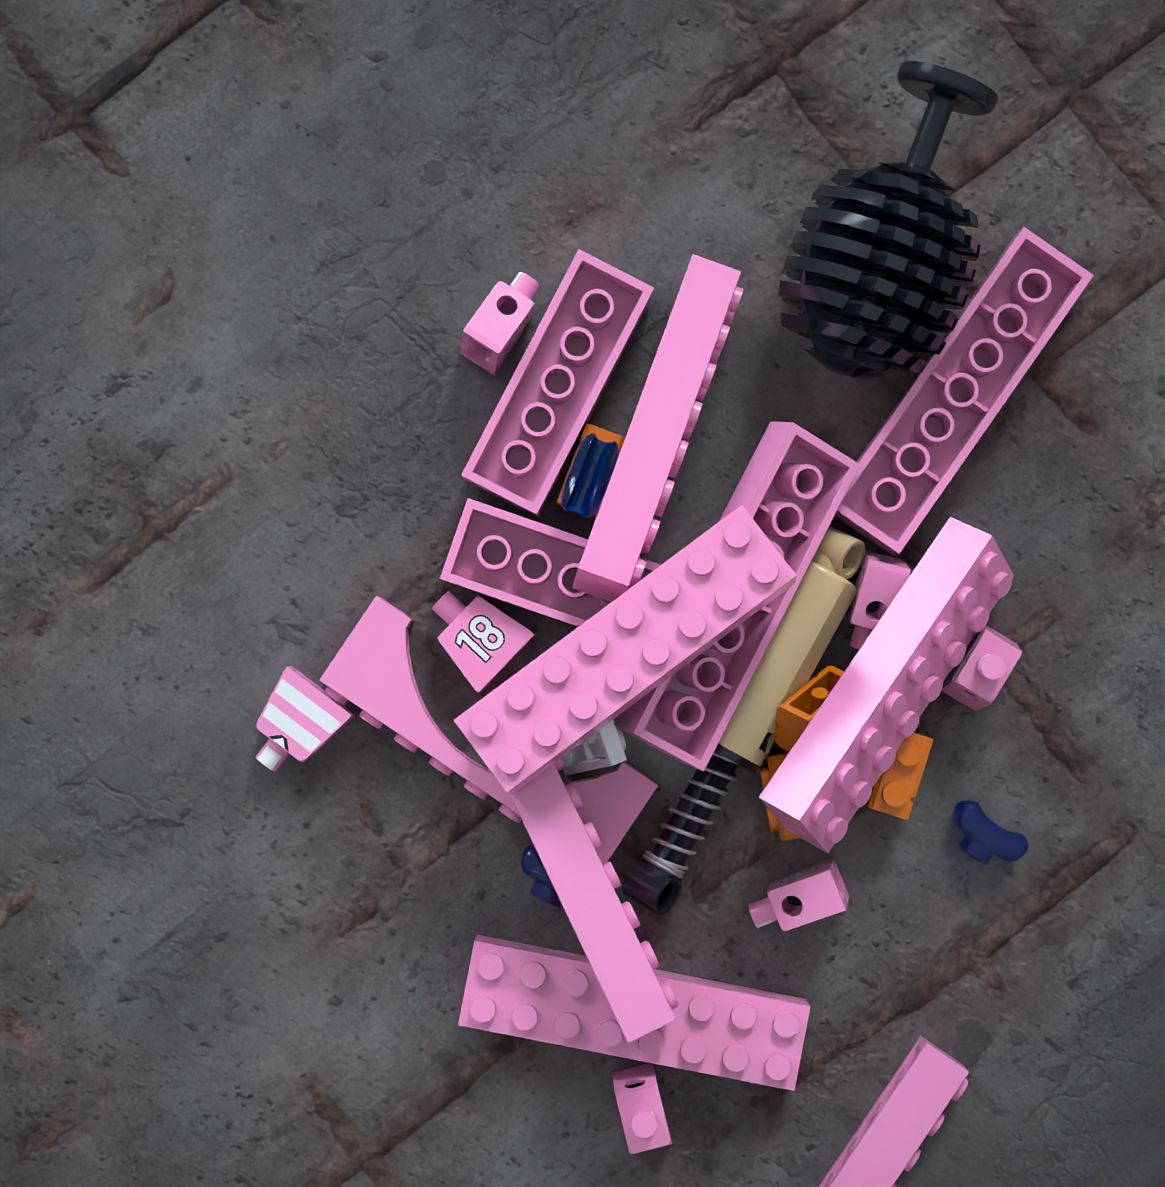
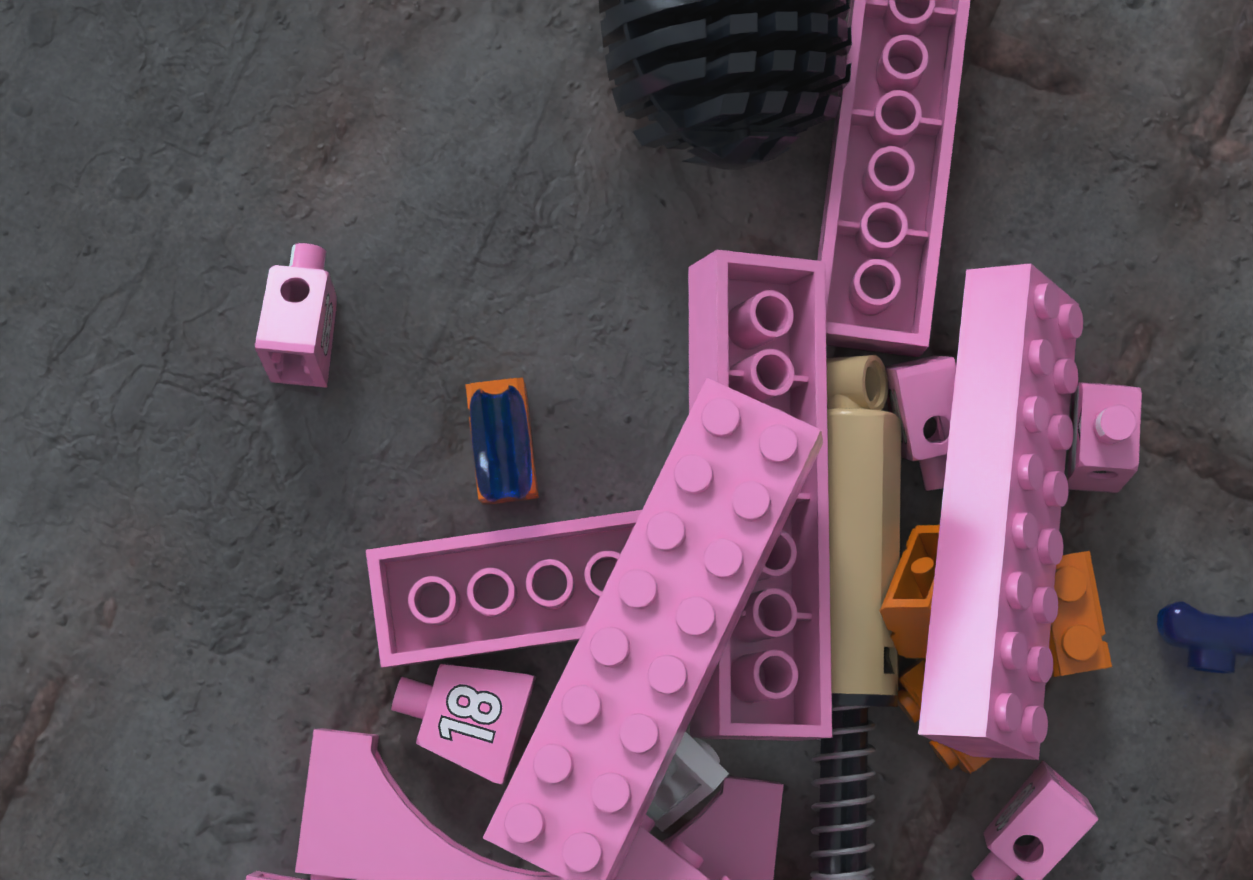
camera: 25 degrees left, 5 degrees down
bright pink brick [461,249,654,518] -> none
bright pink brick [572,254,744,602] -> none

